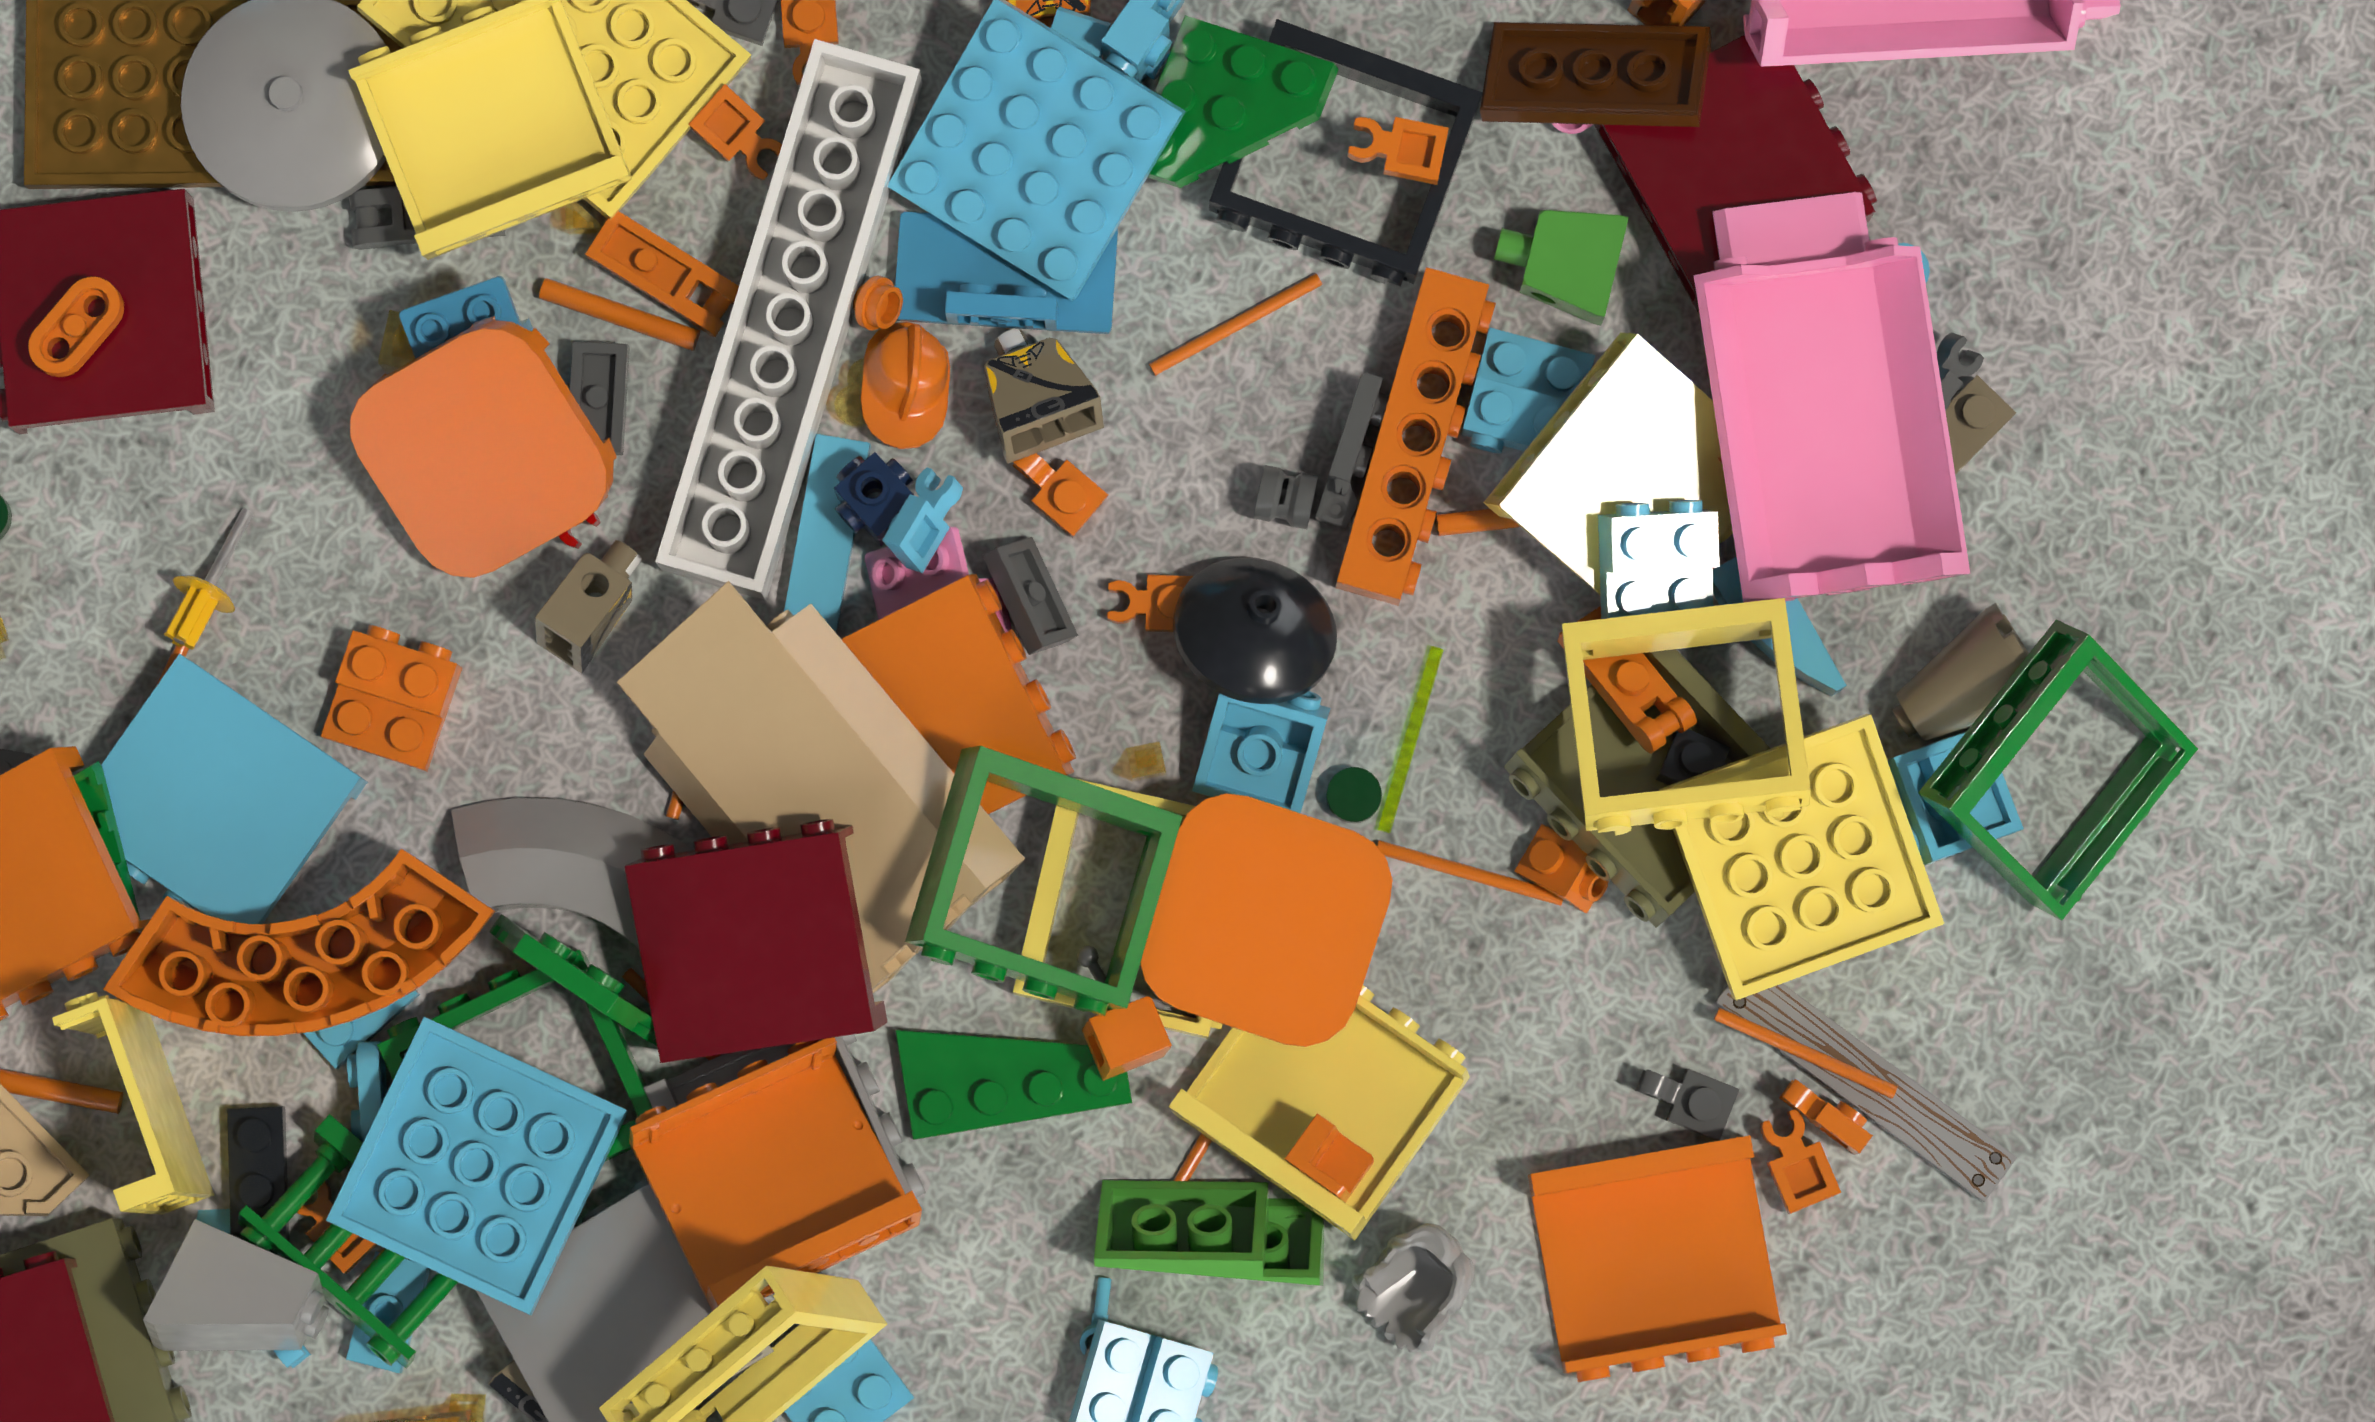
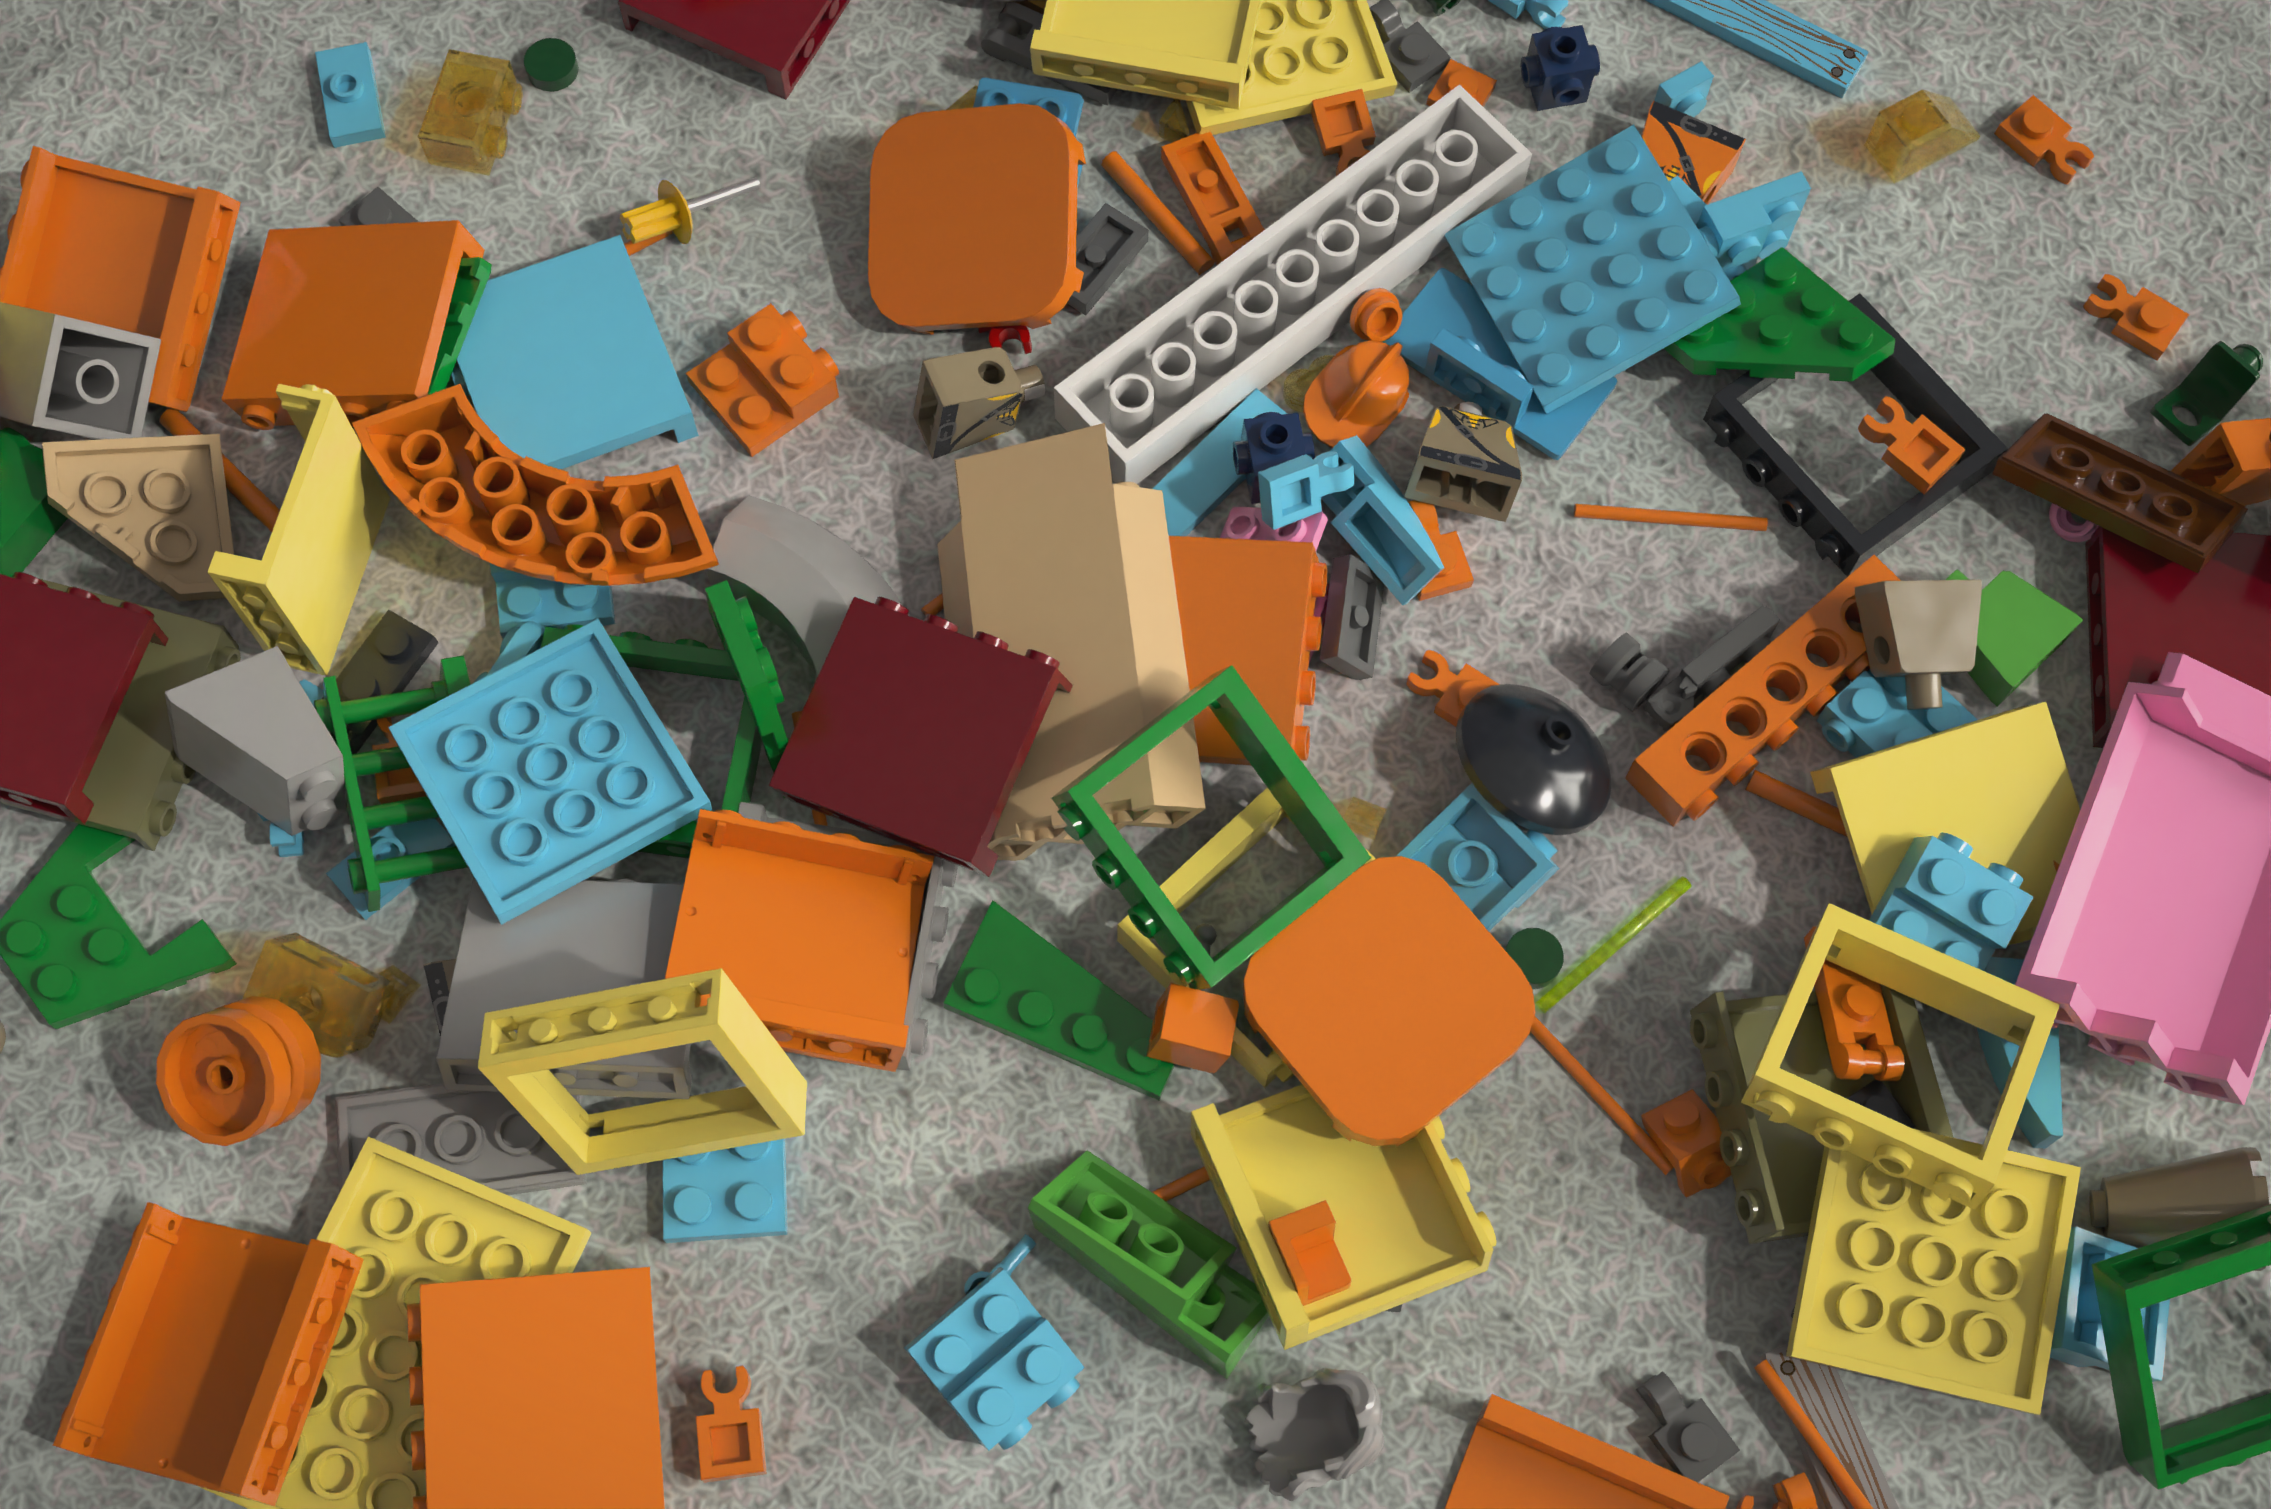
camera: 30 degrees right, 15 degrees down
none -> medium azure slope [1321,435,1445,605]
none -> torso [1855,579,1982,710]

